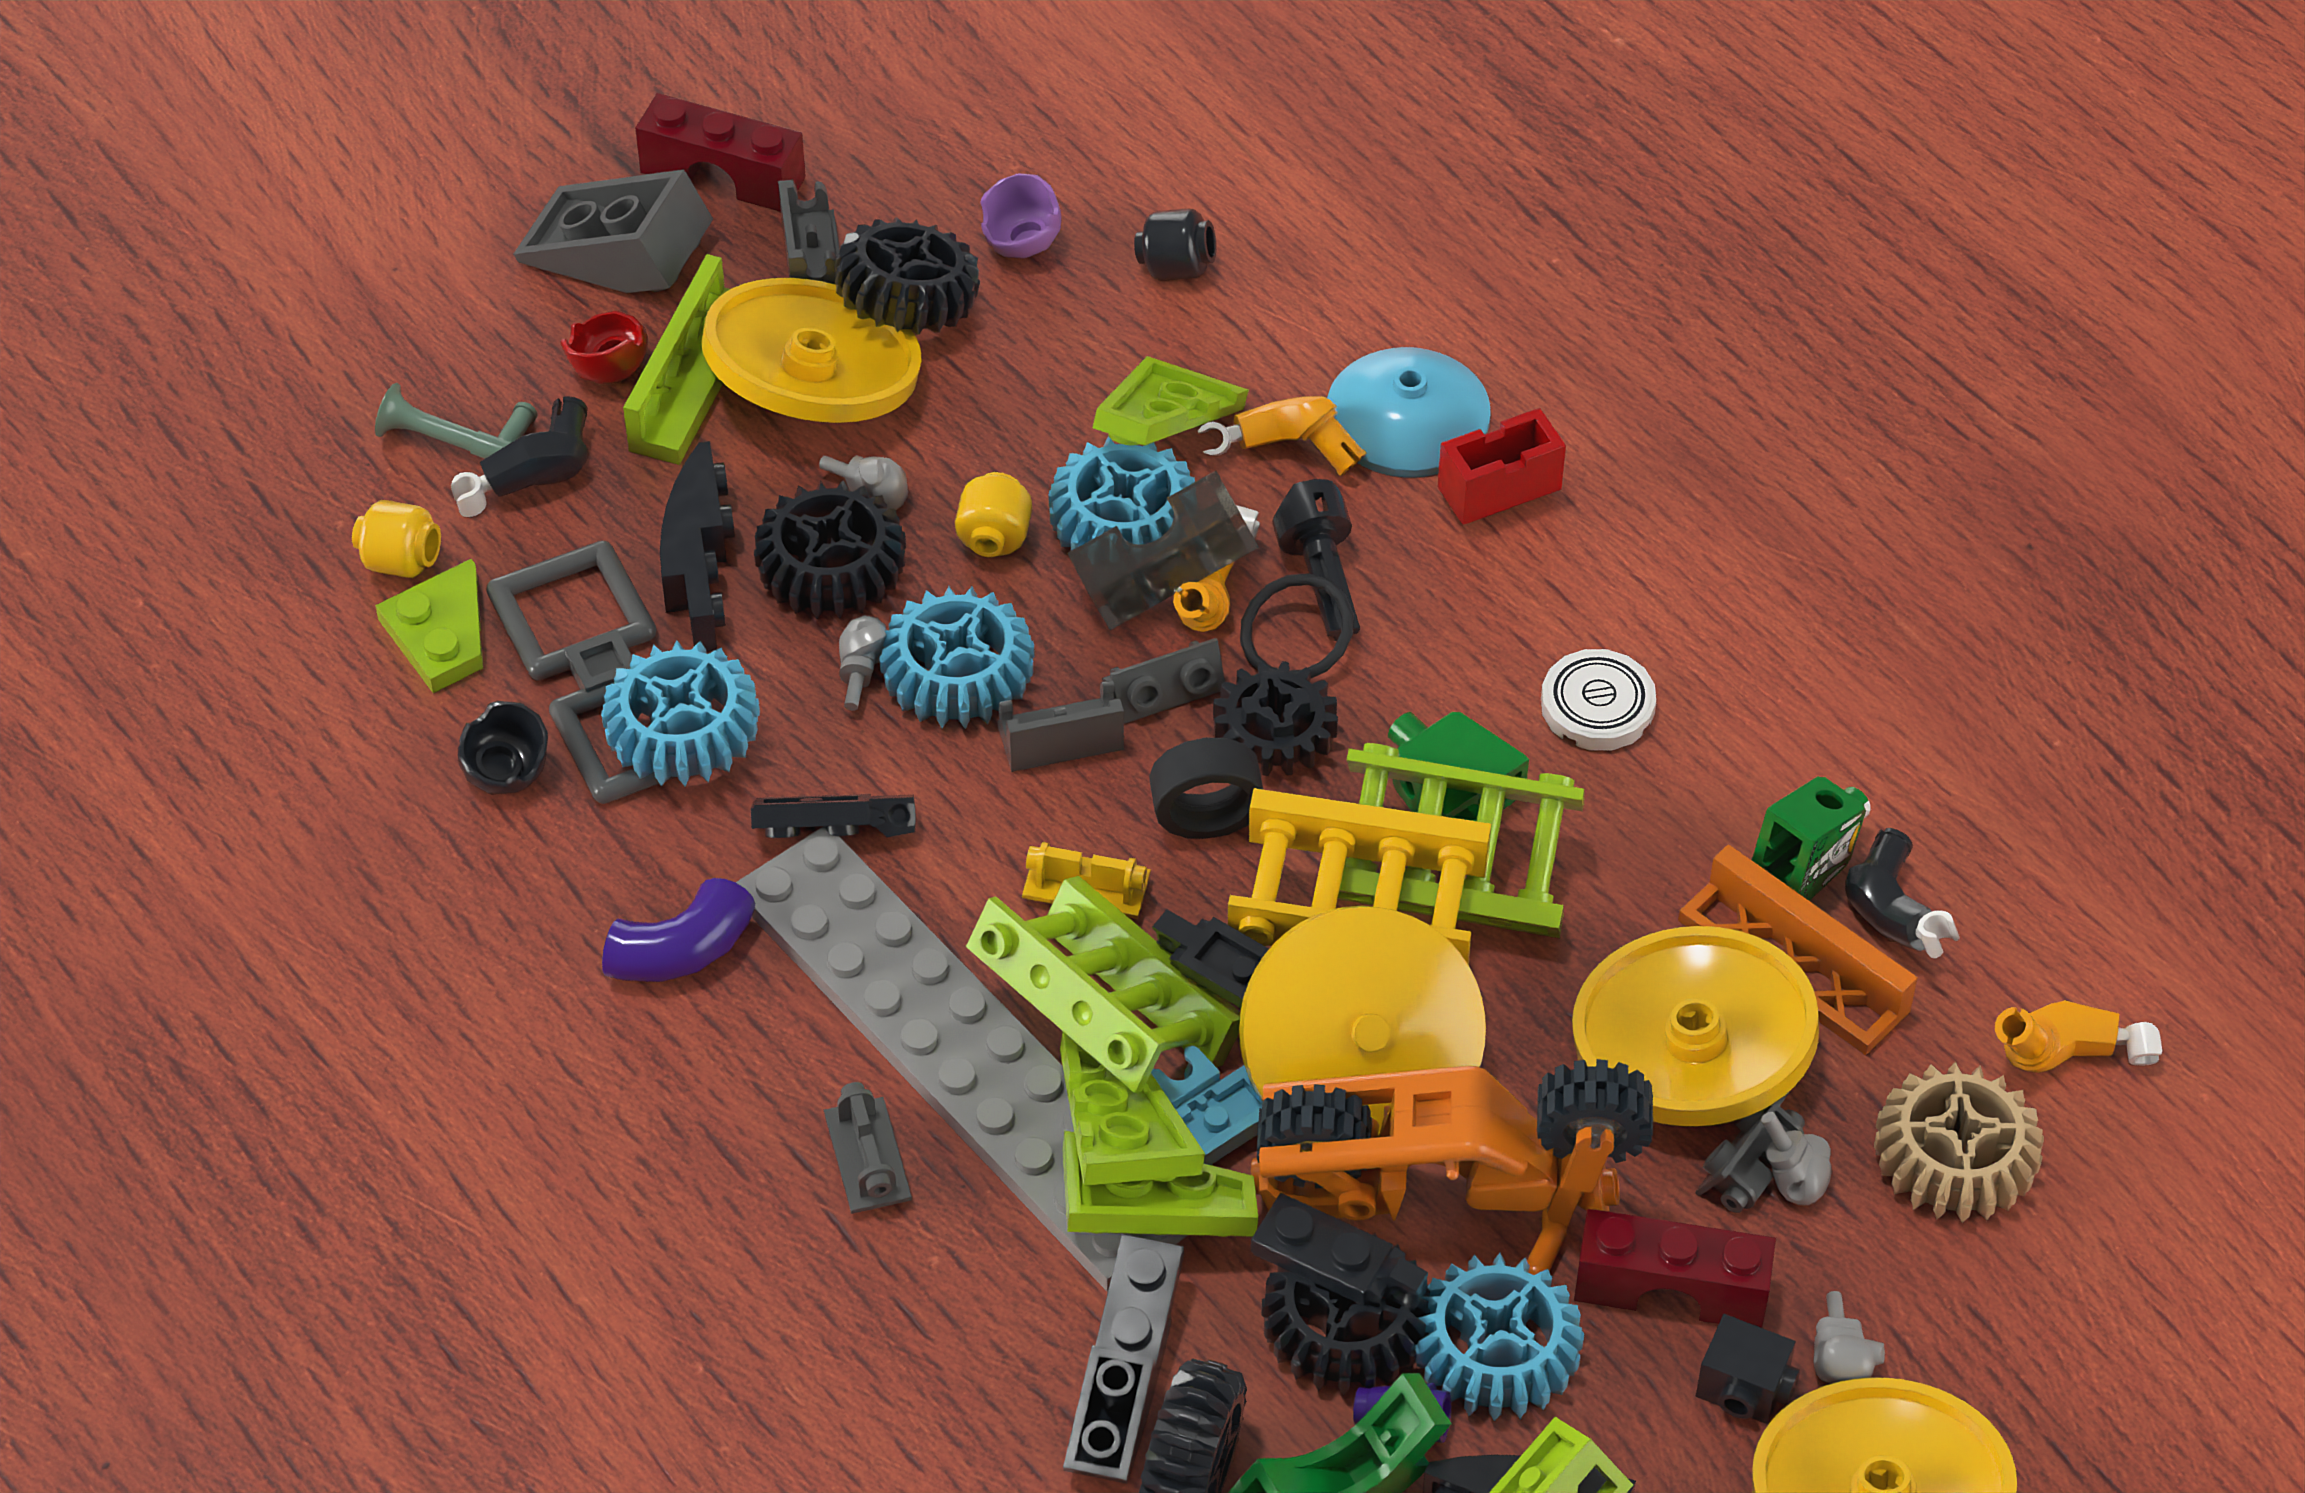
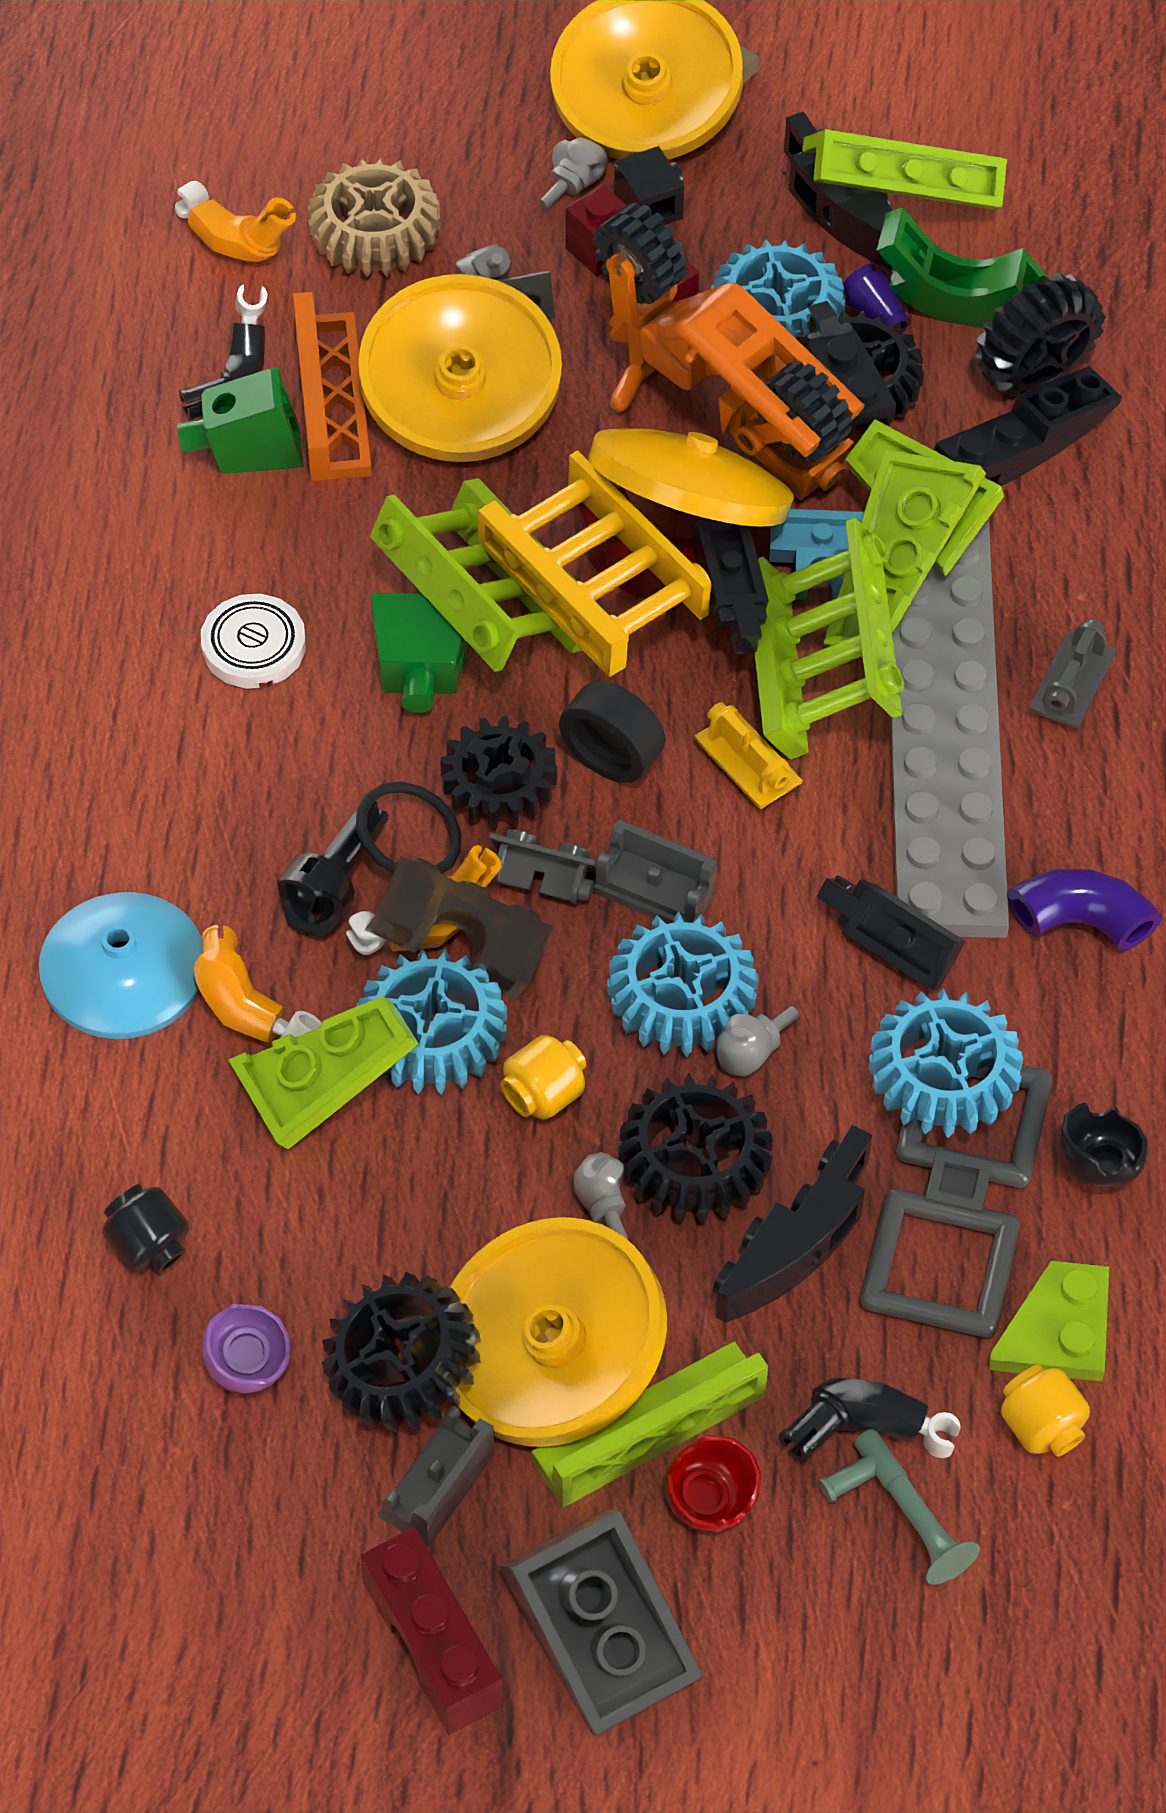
camera: 140 degrees left, 5 degrees up
red brick [1437,408,1566,525] -> none

